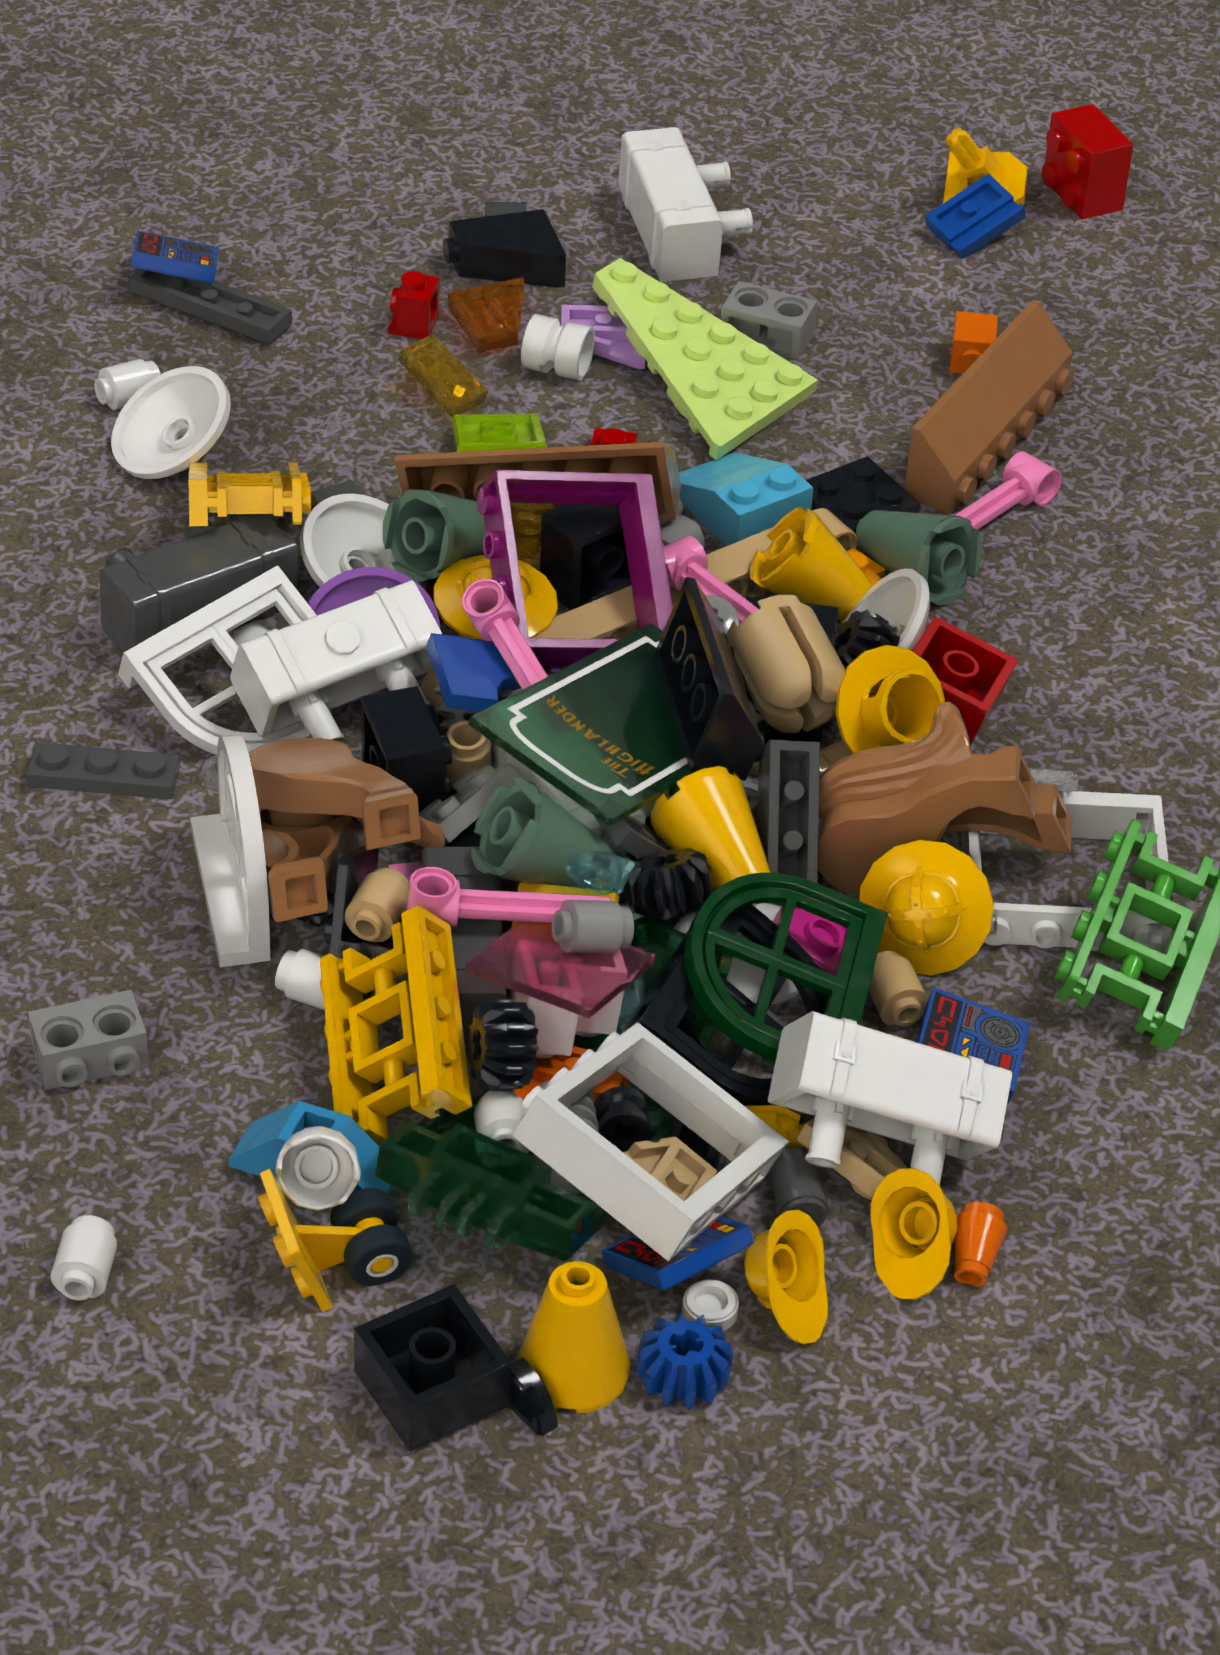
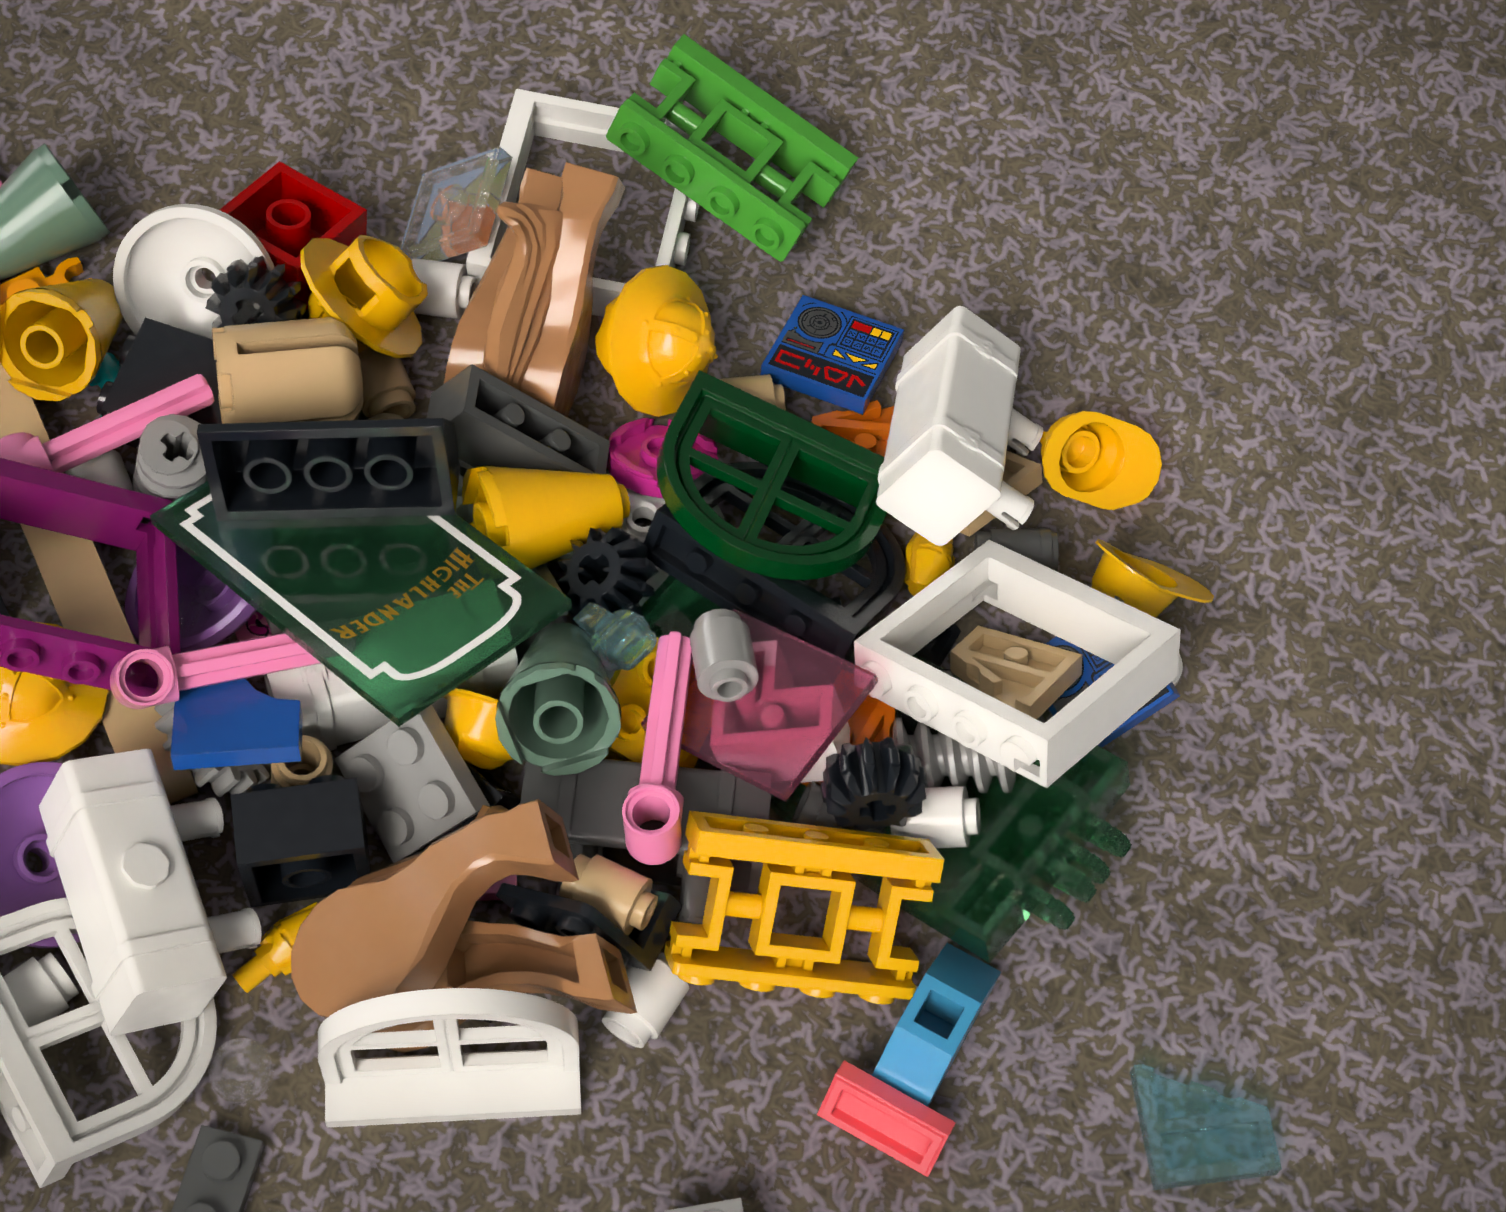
camera: 85 degrees left, 20 degrees up
plate [258,1168,413,1312] -> none
white hair [275,1126,361,1211] -> none
black brick [354,1284,512,1451] -> none
black tile [509,1358,558,1437] -> none
yellow cone [517,1261,630,1413] -> none
blue gear [636,1312,733,1411] -> none
orange cone [954,1201,1008,1287] -> none
none -> coral tile [817,1060,956,1177]
none -> clear light blue wing [1130,1064,1282,1190]

